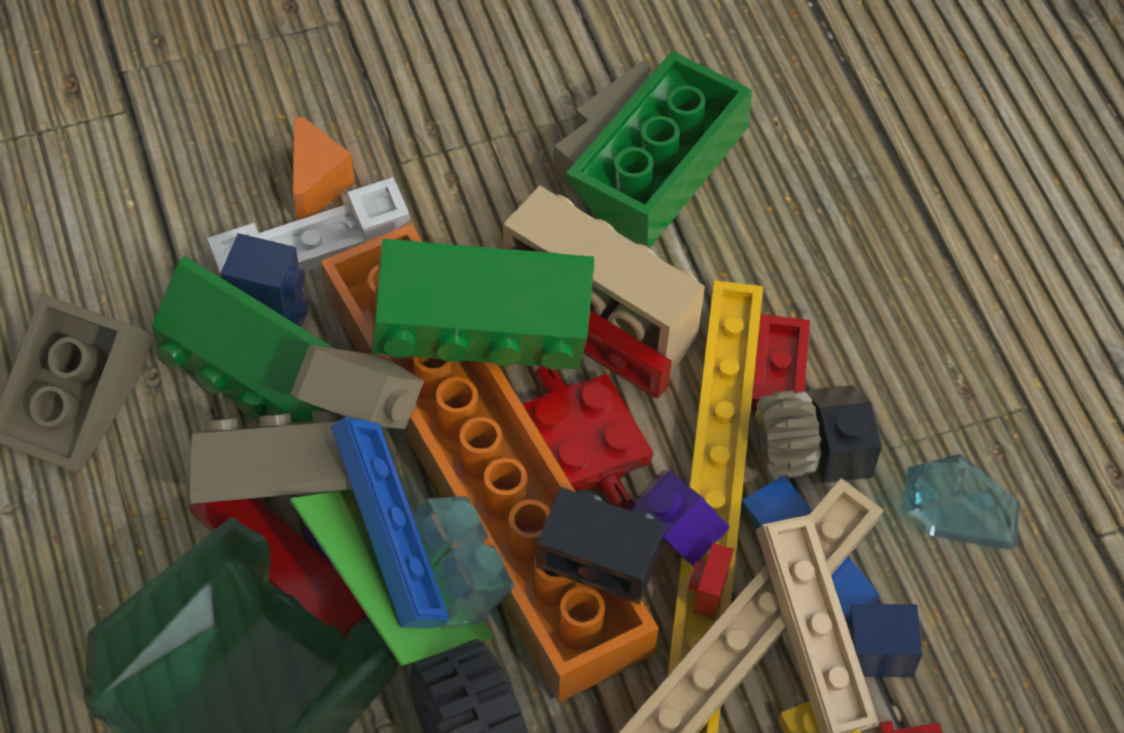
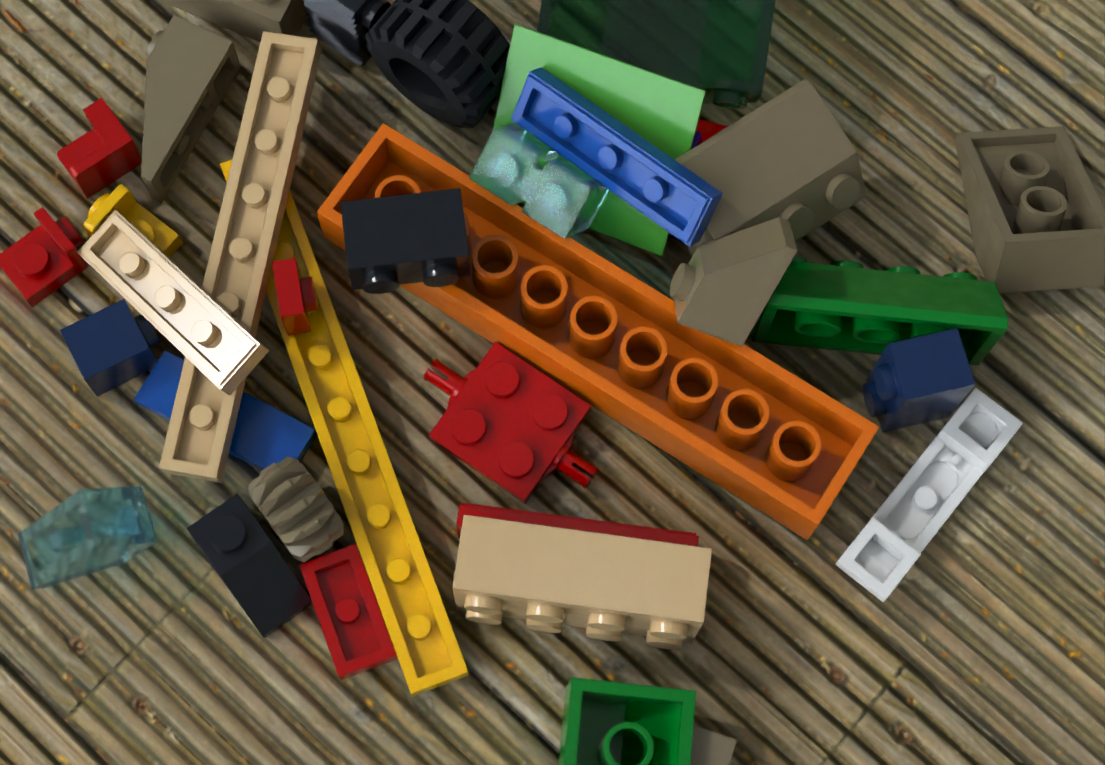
camera: 150 degrees right, 15 degrees up
orange slope [293,117,355,221] -> none
green slope [371,239,594,370] -> none
dark purple slope [627,470,730,567] -> none

